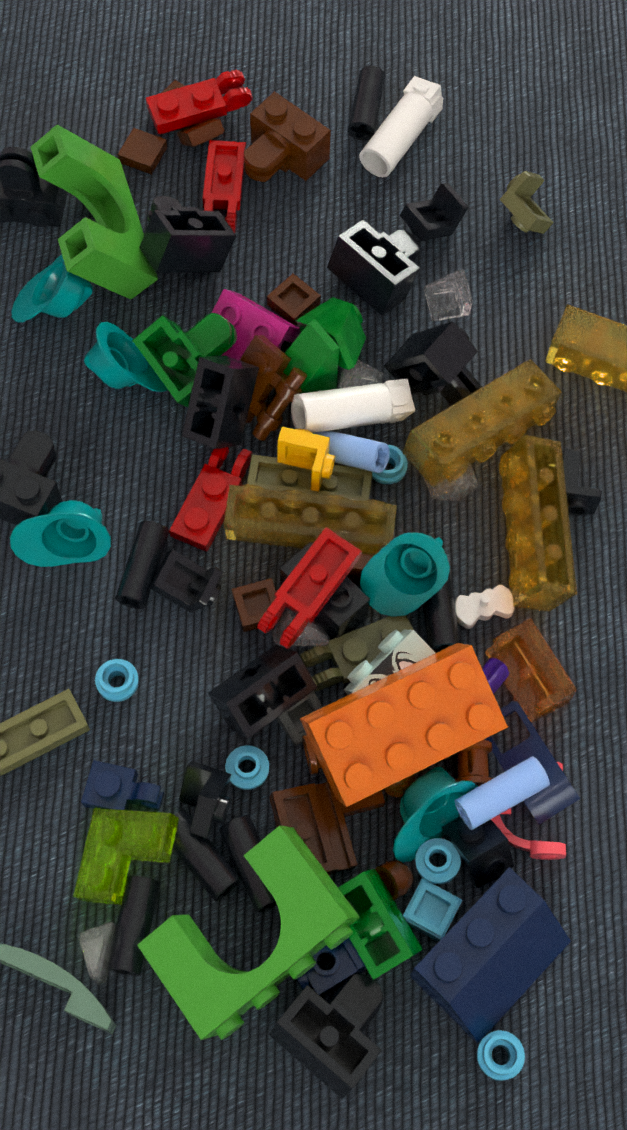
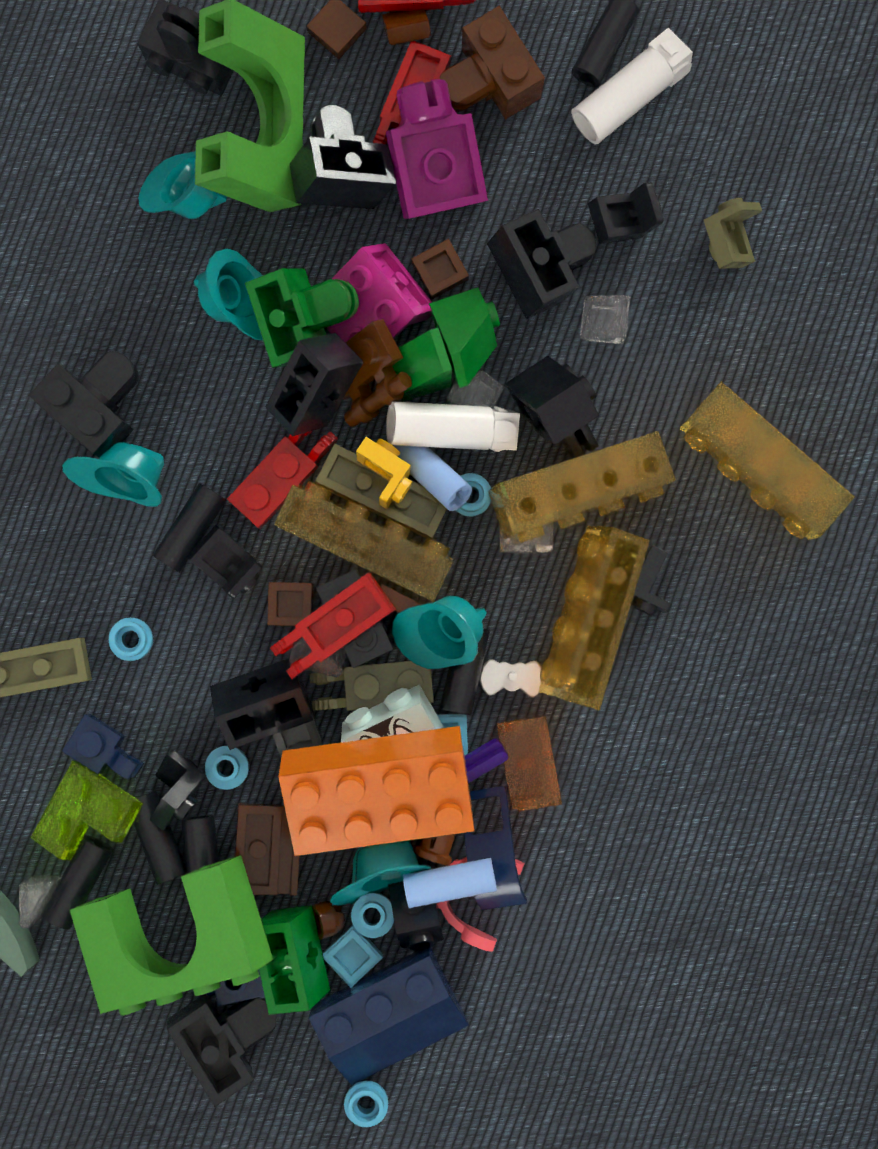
camera: 20 degrees right, 20 degrees up
none -> magenta plate [386,79,488,219]

